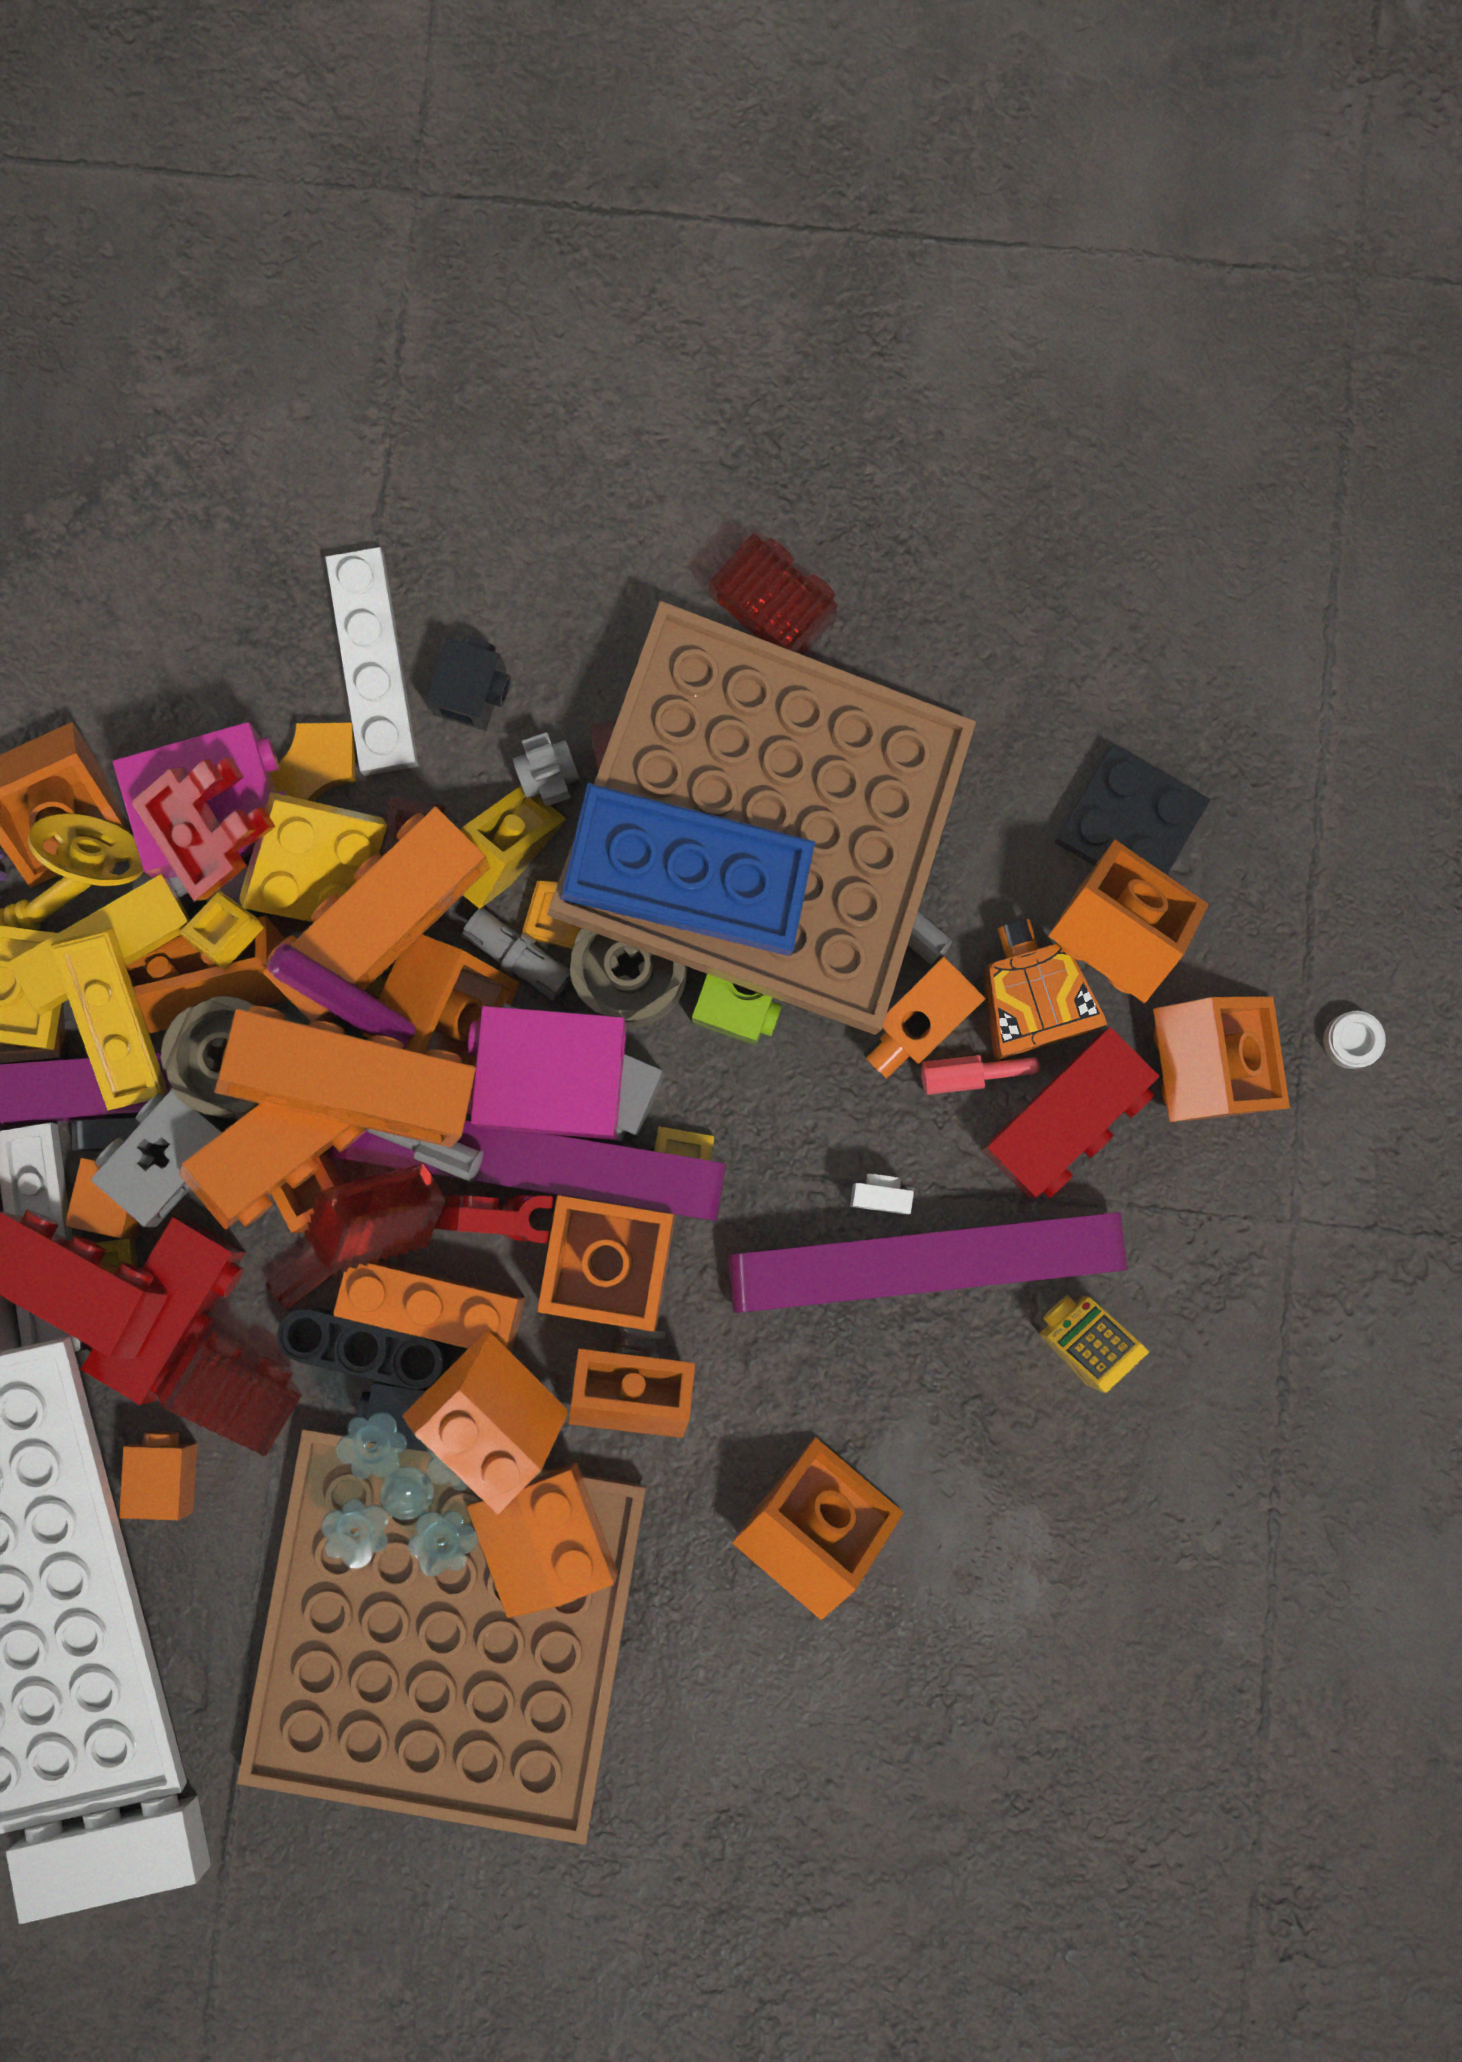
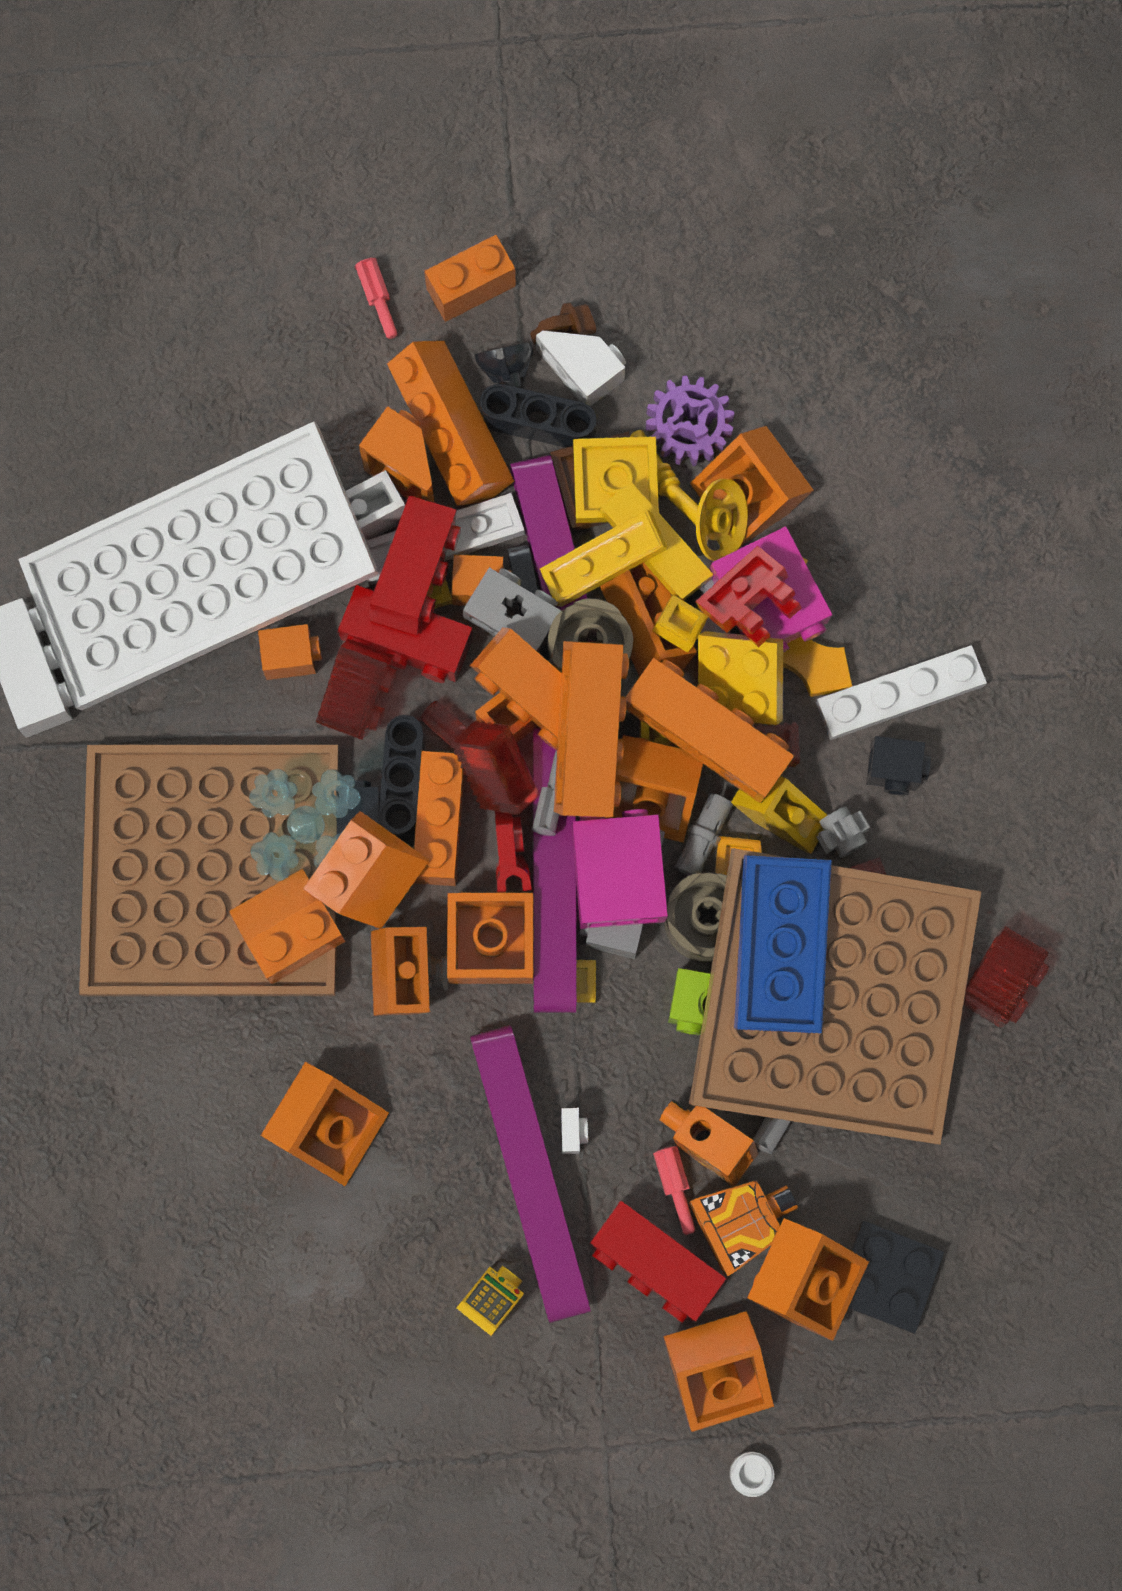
camera: 75 degrees right, 5 degrees down
magenta axle [267,944,415,1049] -> none

